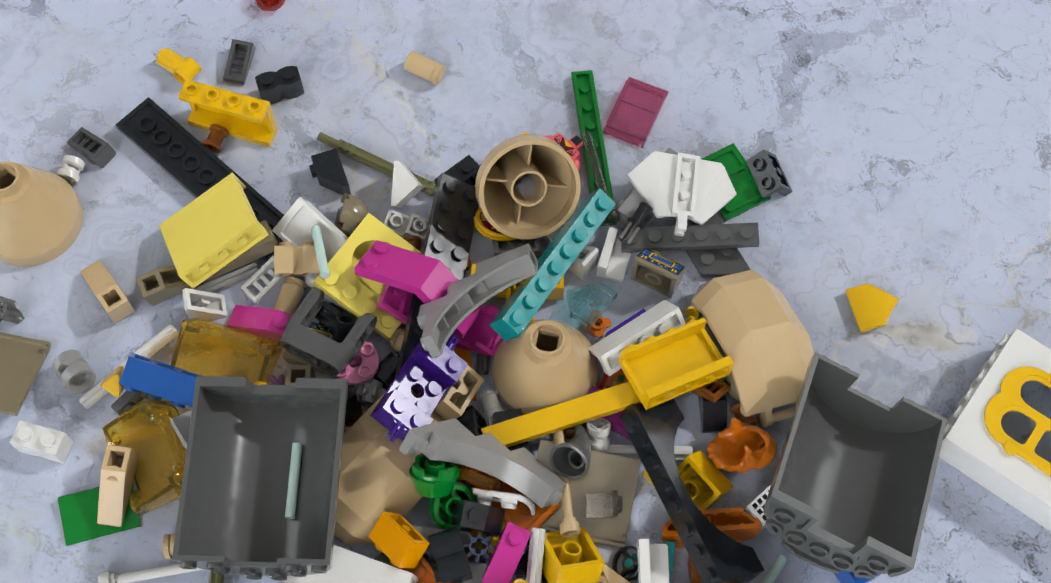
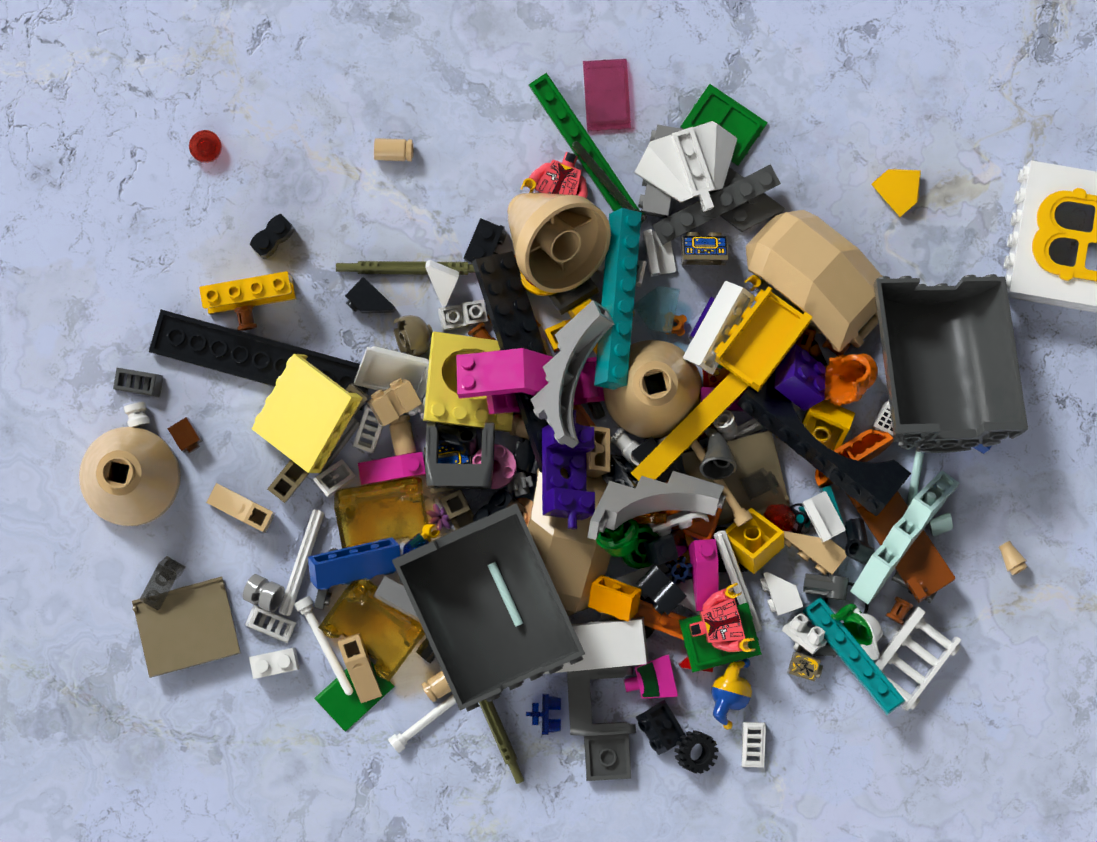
camera: 25 degrees left, 20 degrees up
yellow slope [101,366,124,397] -> none
yellow piece [156,48,202,84] -> none
dark grey slope [223,39,256,85] -> none
light aqua bar [311,225,330,279] -> none
black axle [618,202,653,245] -> none
black bracket [746,150,793,198] -> none
none -> reddish brown brick [167,417,203,453]
none -> white slope [245,605,296,643]
none -> white piece [294,596,353,695]
none -> clear red plate [763,504,796,531]
none -> dark purple brick [774,344,826,411]

